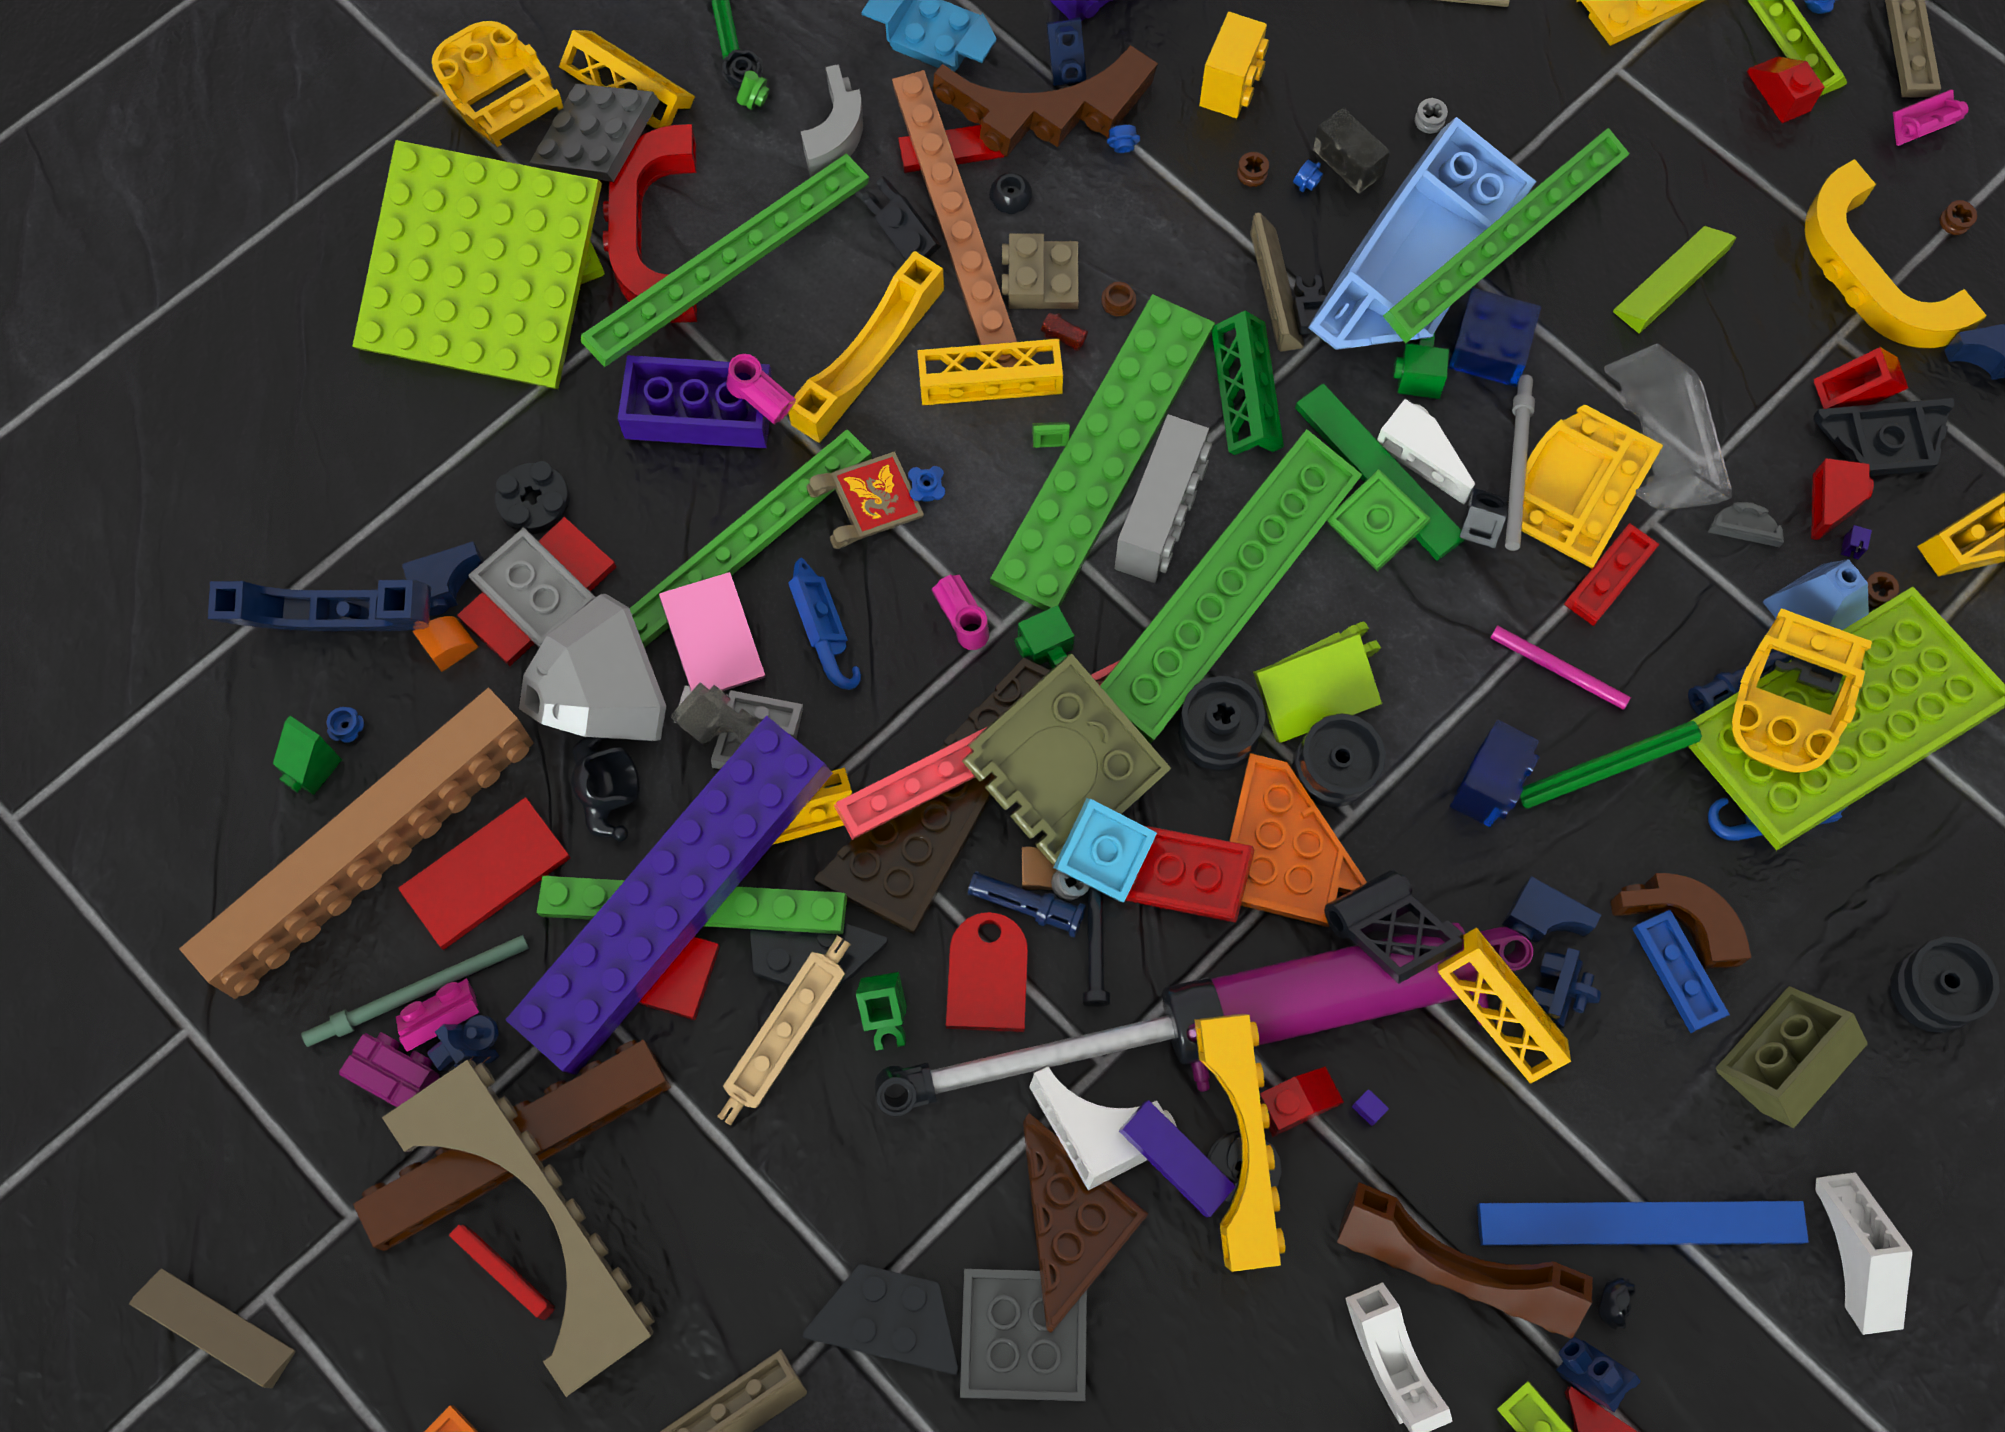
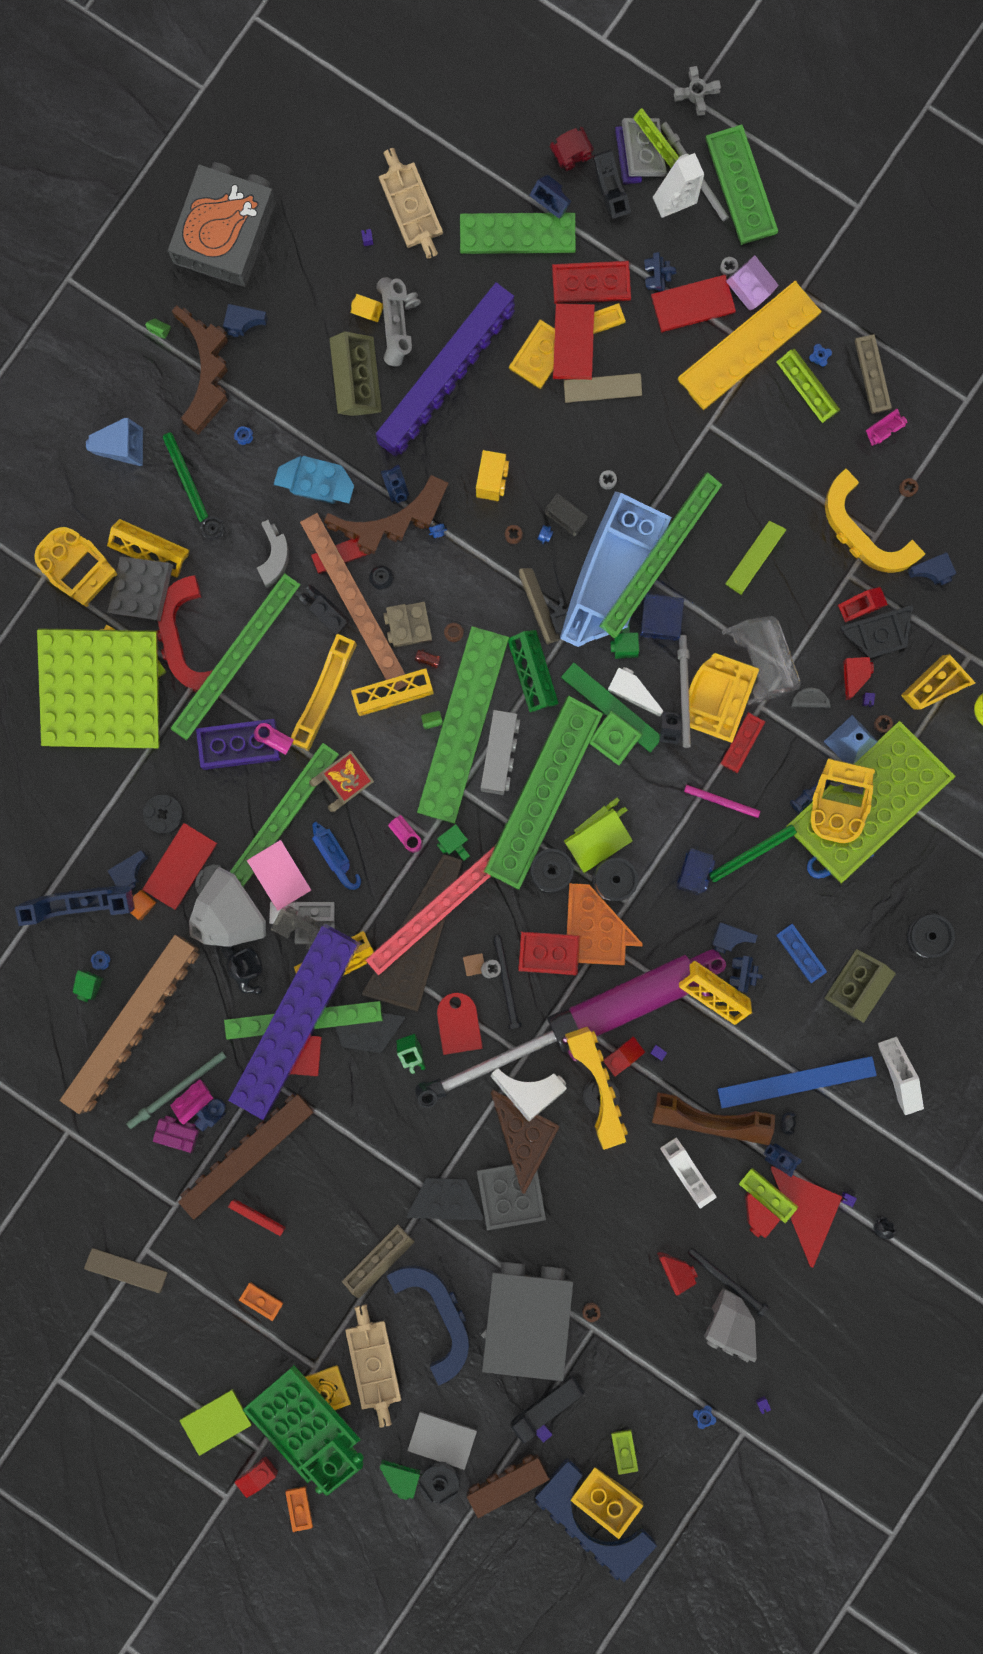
camera: 10 degrees left, 15 degrees up
dark tan arch [382,1060,655,1397] -> none
red tile [398,797,571,950] -> none
light grey tile [468,527,596,648] -> none
tan plate [717,935,851,1125] -> none
bright green plate [736,71,770,110] -> none
blue plate [908,466,945,502] -> none
olive hinge [962,654,1171,865] -> none
dark blue pin [968,871,1086,938] -> none
medium azure plate [1053,798,1157,902] -> none
dark purple tile [1119,1100,1236,1217] -> none
black piece [1324,870,1464,984] -> none
reddish brown arch [1610,873,1751,970] -> none
red slope [1747,56,1825,123] -> none

